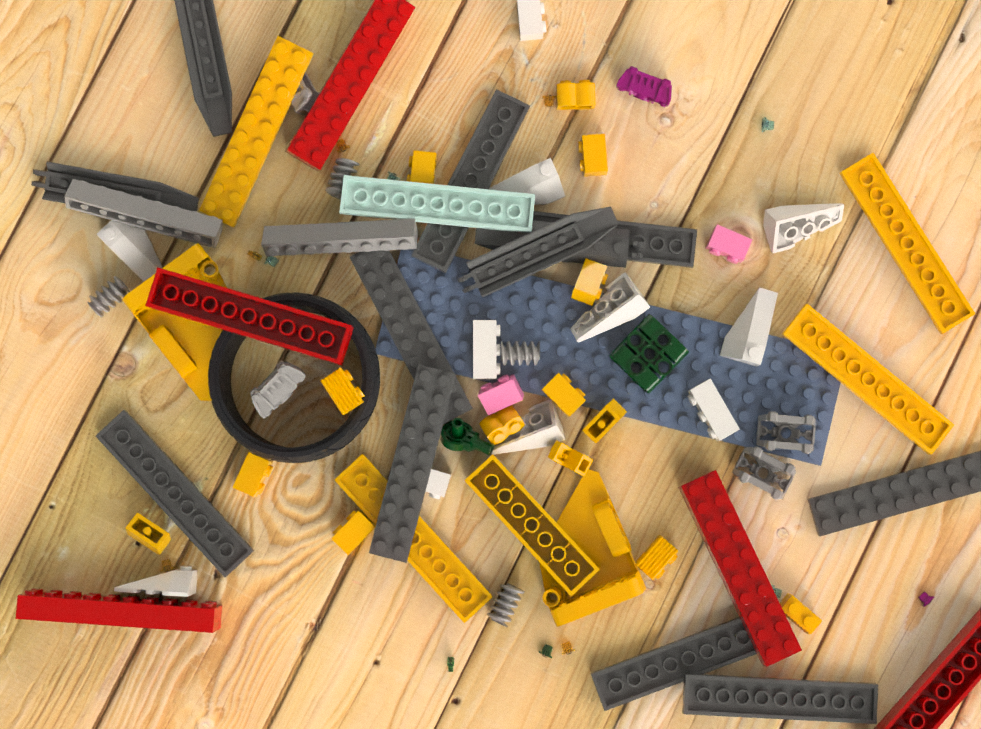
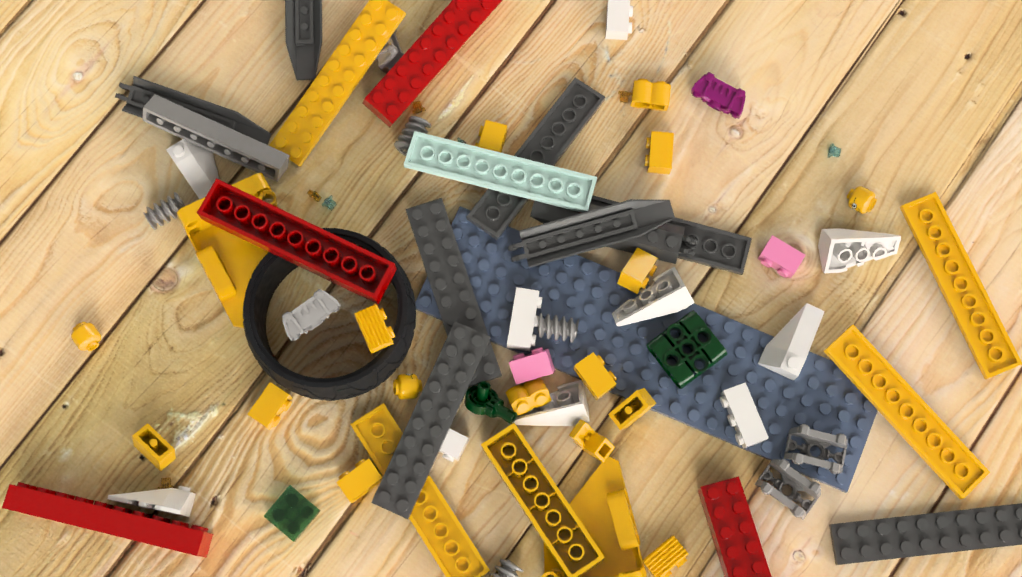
camera: 10 degrees right, 10 degrees down
dark grey plate [96,410,255,577] -> none
light grey brick [261,219,418,256] -> none
white wedge [489,158,565,205] -> none
none -> yellow head [71,322,101,351]
none -> clear green plate [264,485,321,542]
none -> yellow head [393,374,422,399]
none -> yellow head [847,186,877,214]

